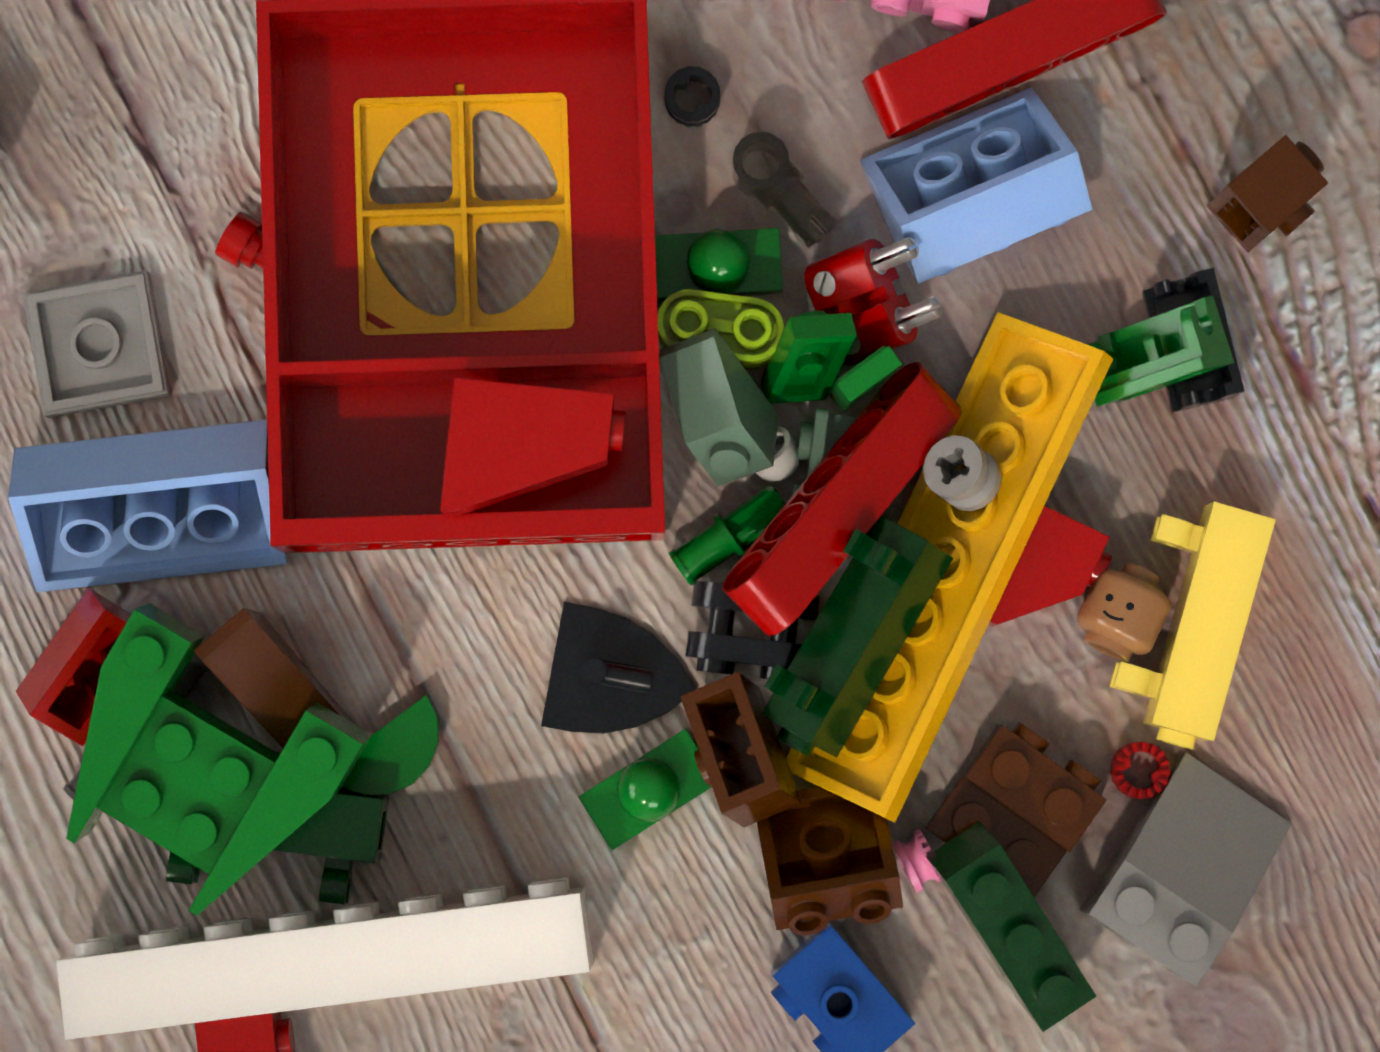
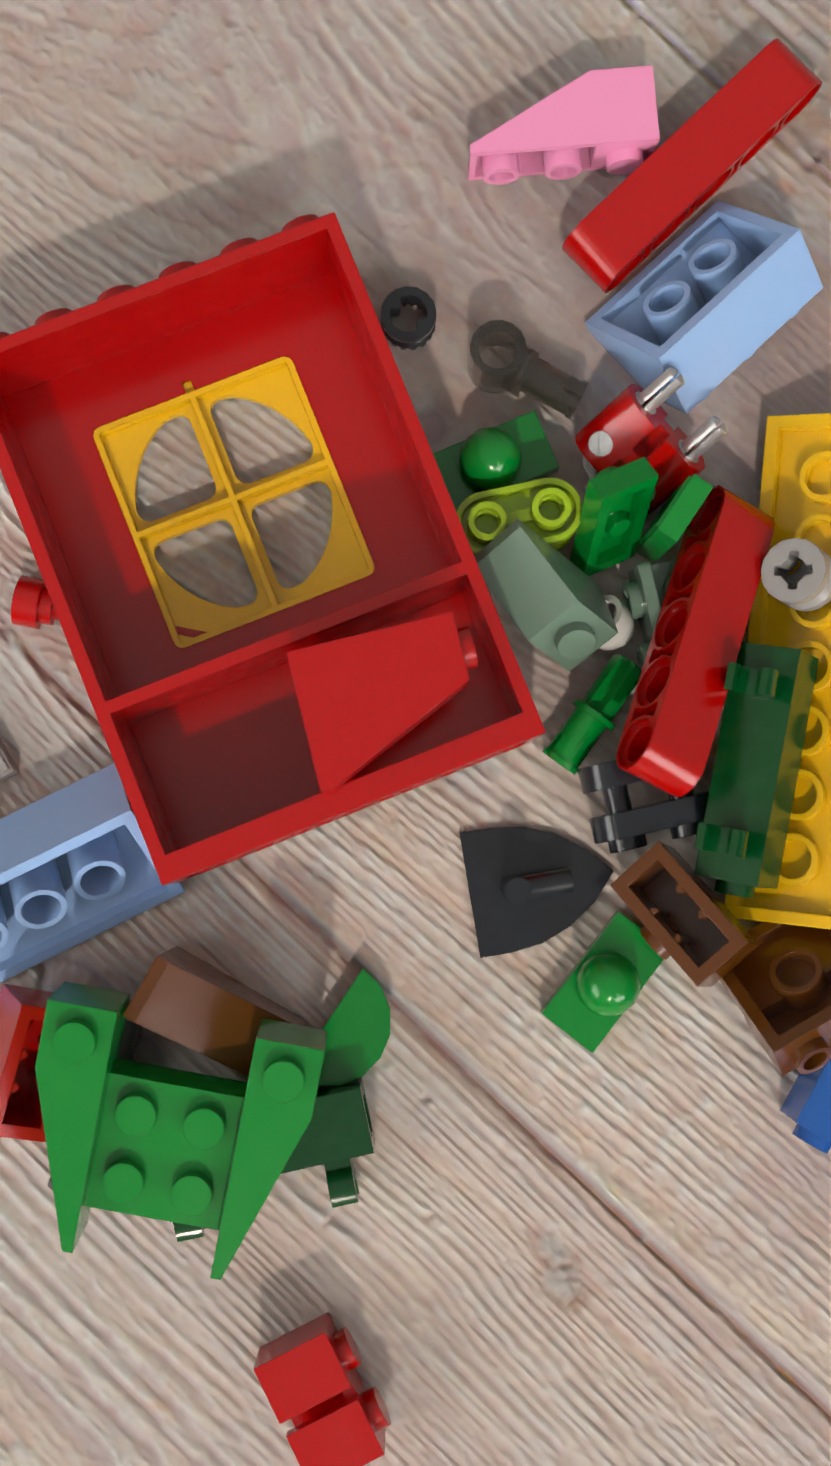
camera: 25 degrees left, 0 degrees up
white brick [56,877,594,1040] -> none

